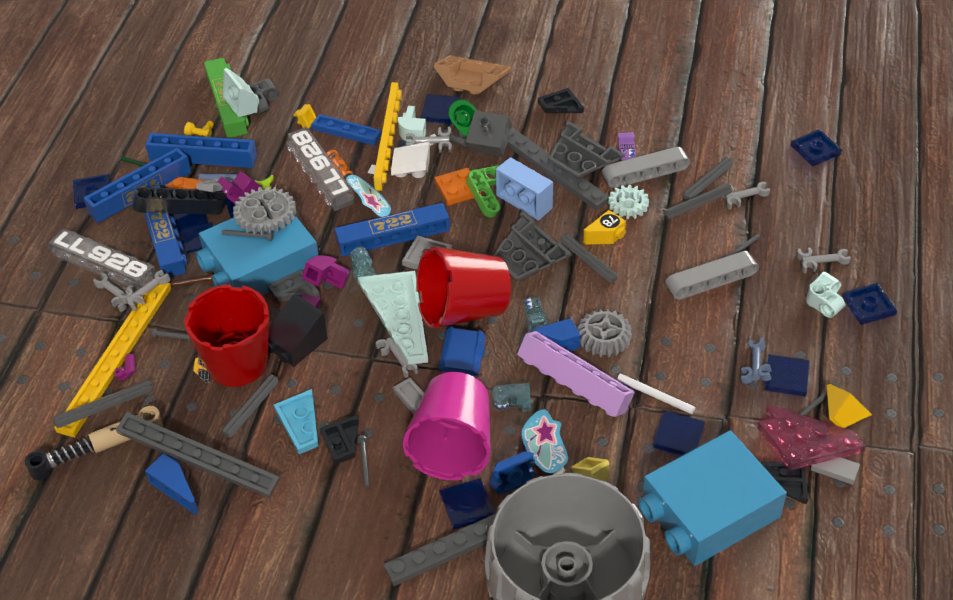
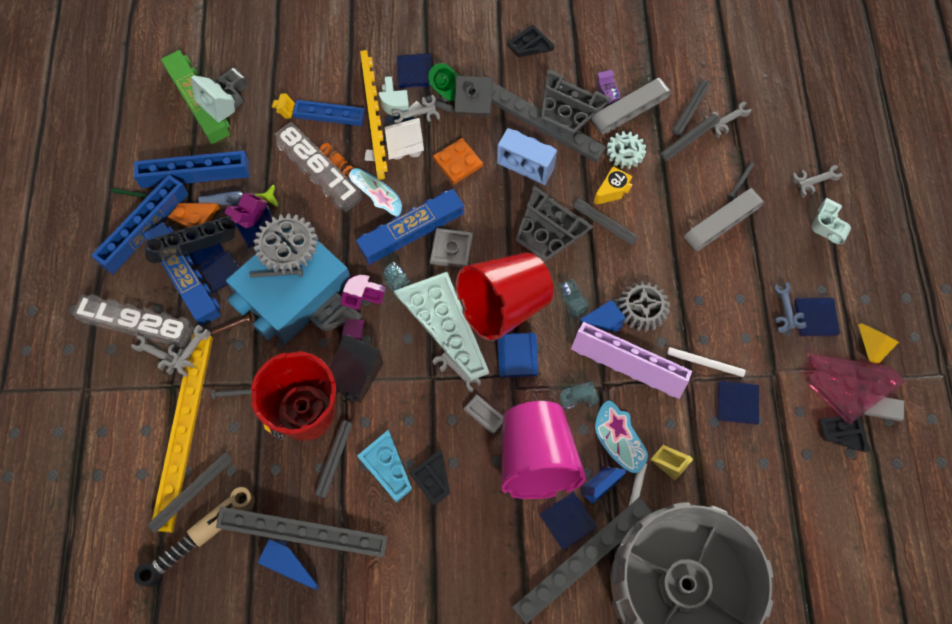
camera: 15 degrees left, 20 degrees up
clear blue tile [72,174,110,209] -> none
magenta arm [114,354,135,381] -> none
yellow piece [184,121,214,137] -> none
light grey tile [197,179,232,192] -> none
dark grey piece [357,435,370,488] -> none
medium nougat slope [434,55,513,94] -> none
bright green beam [466,165,500,218] -> none
dark azure brick [638,430,787,566] -> none
clear blue tile [790,129,842,167] -> none
dark grey piece [797,382,840,420] -> none
clear blue tile [842,283,898,325] -> none

